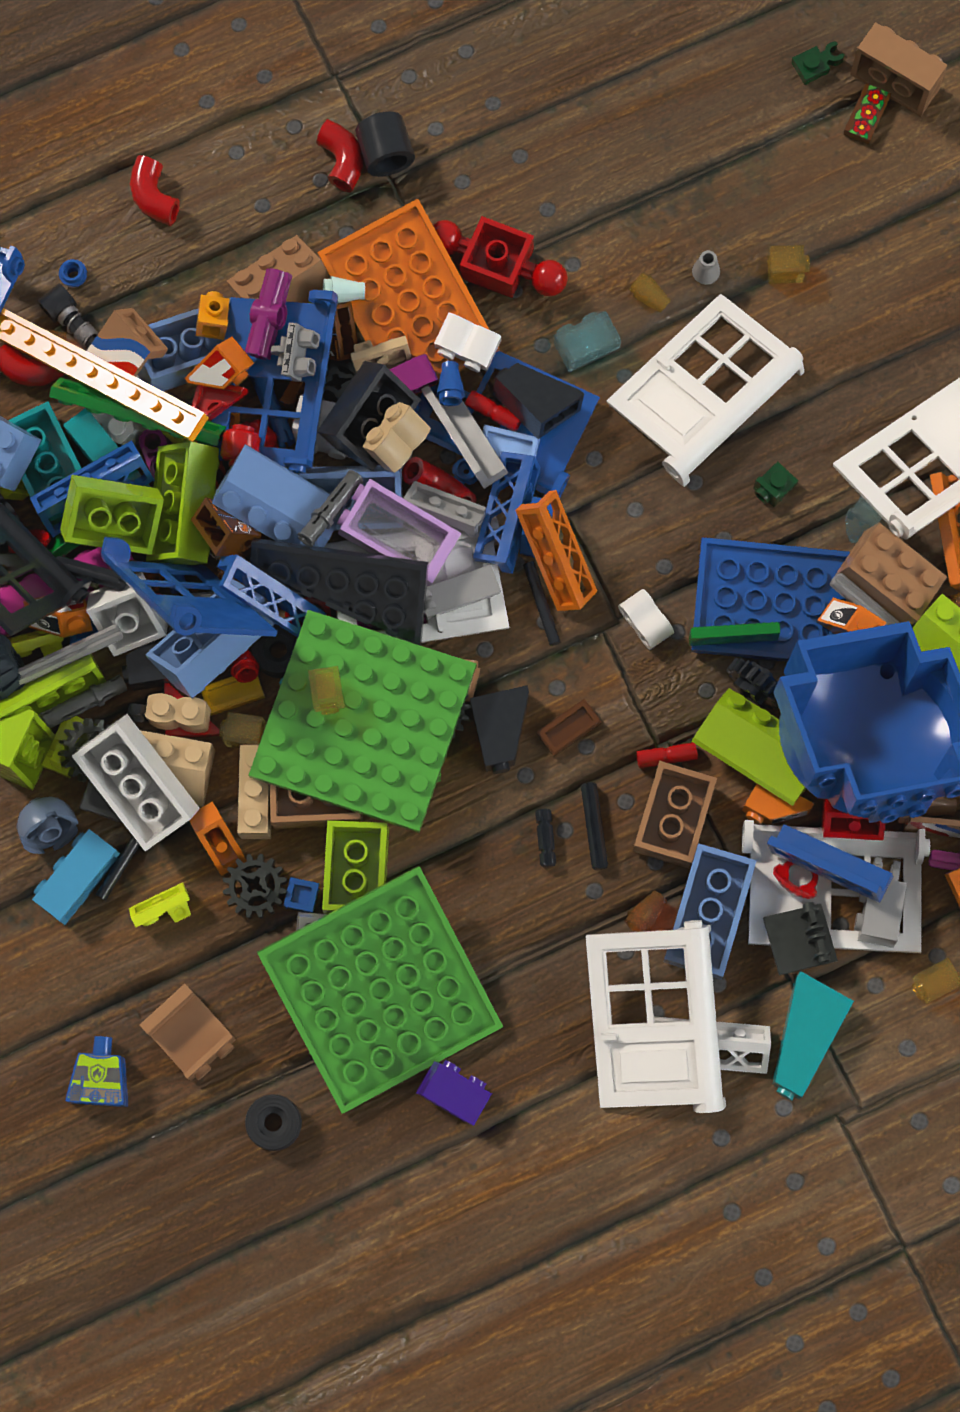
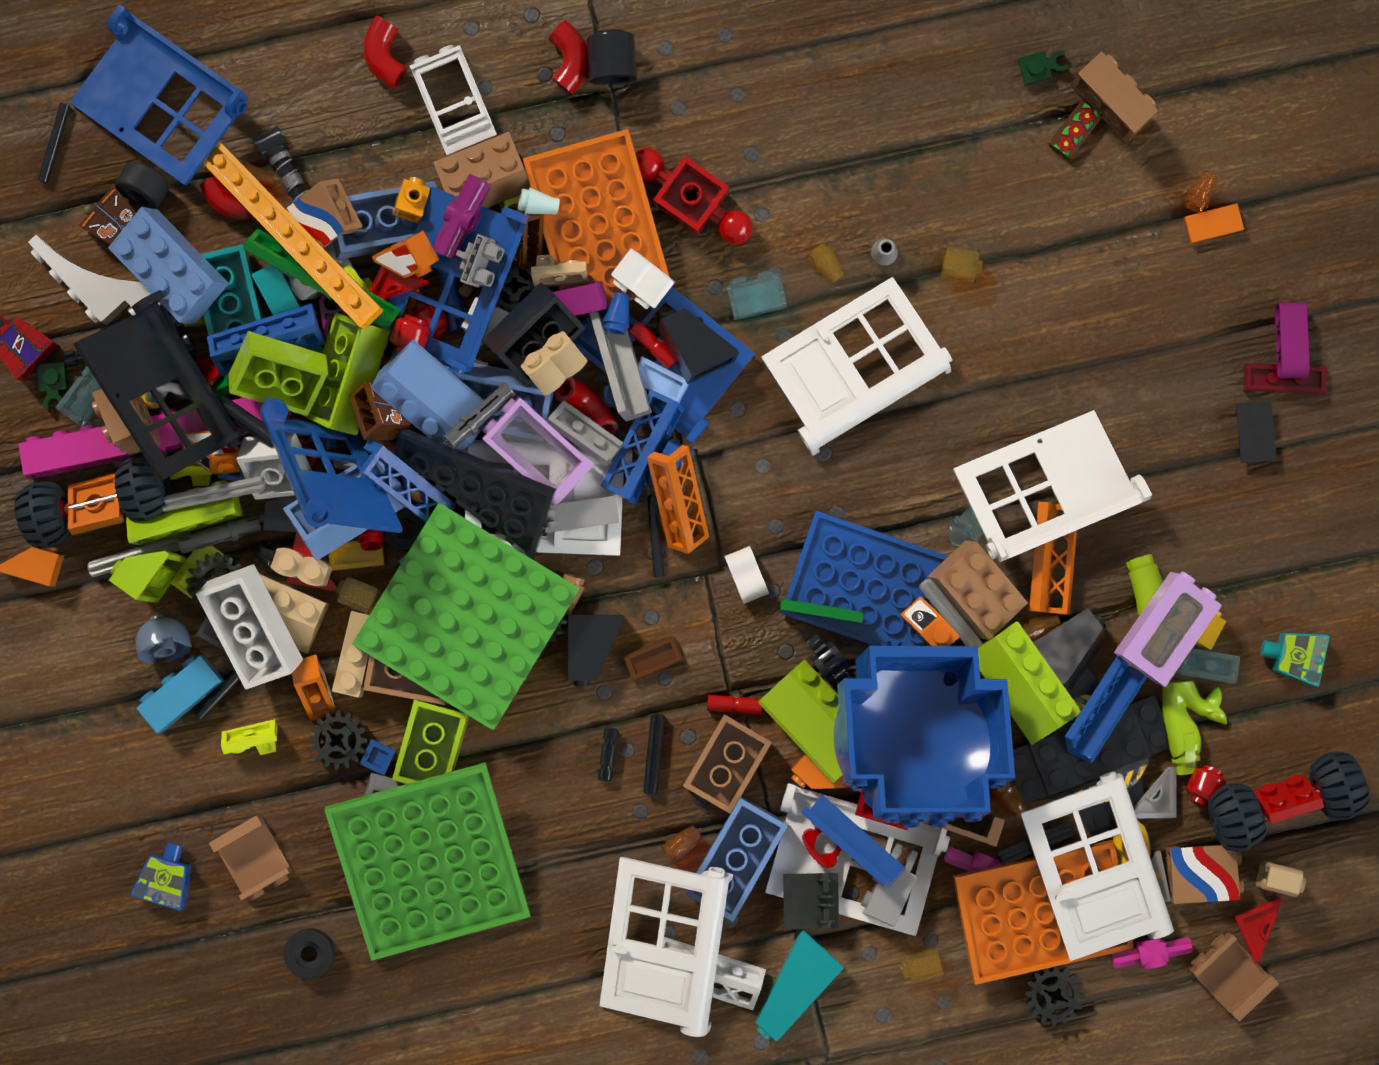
camera: 10 degrees right, 10 degrees up
blue plate [59,259,87,287] -> none
clear yellow brick [308,666,345,715] -> none
dark purple brick [416,1060,492,1126] -> none
dark green bracket [753,461,799,507] -> none
none -> white door [410,45,497,156]

